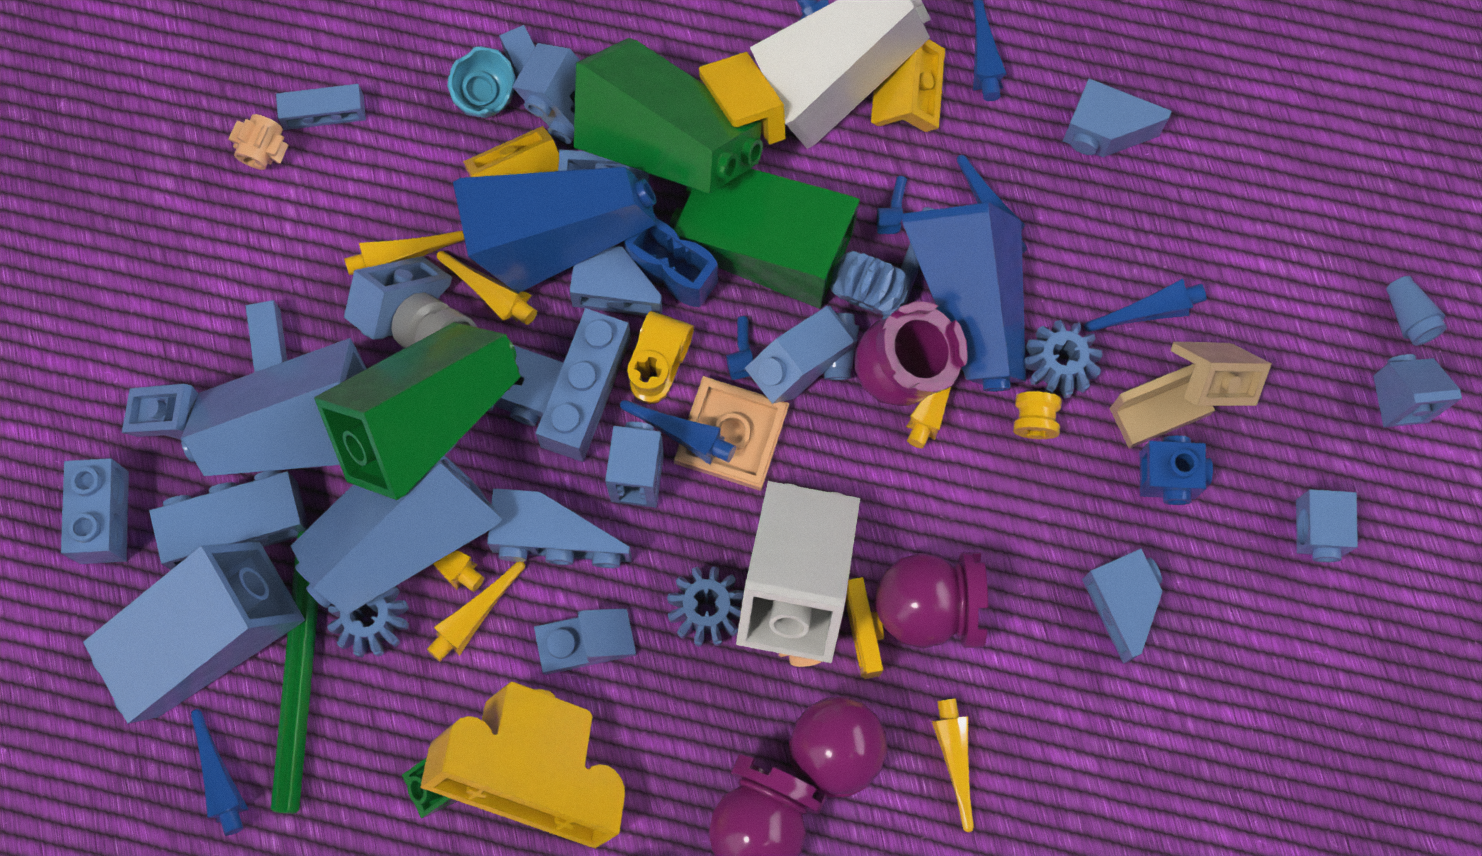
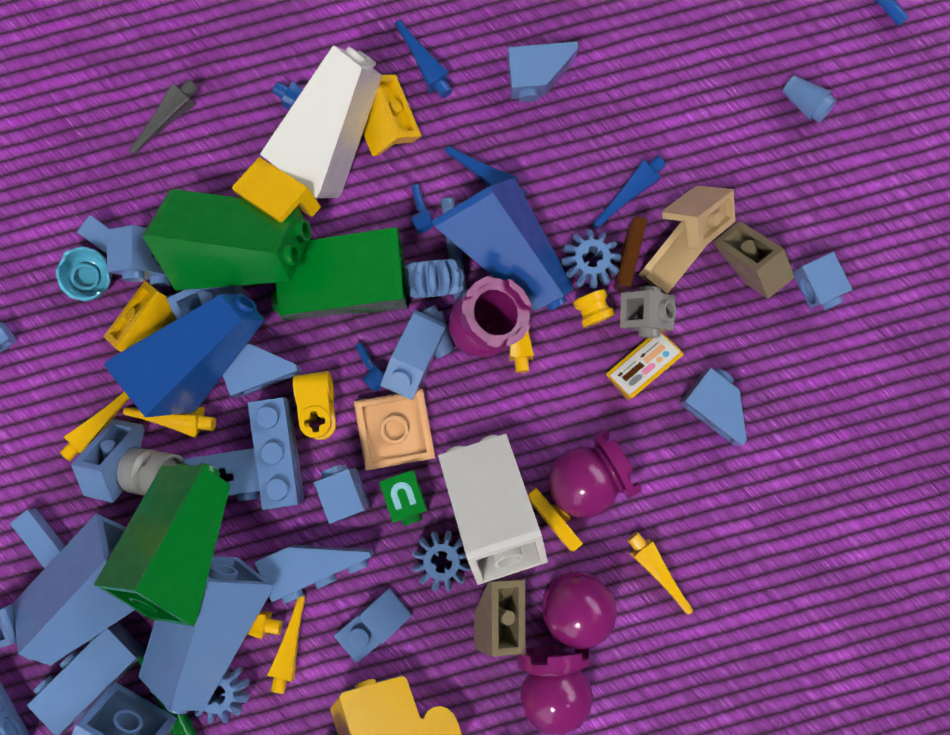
camera: 25 degrees left, 10 degrees up
blue piece [620,400,736,465] -> none
blue brick [624,218,718,307] -> none
blue brick [1139,435,1213,505] -> none
medium blue slope [1373,354,1462,428] -> none
none -> green brick [379,470,428,526]
none -> dark tan slope [474,579,525,657]
none -> slope [605,332,684,401]
none -> reddish brown tile [613,216,648,292]
none -> light grey brick [620,286,676,338]
none -> dark tan slope [713,221,795,299]

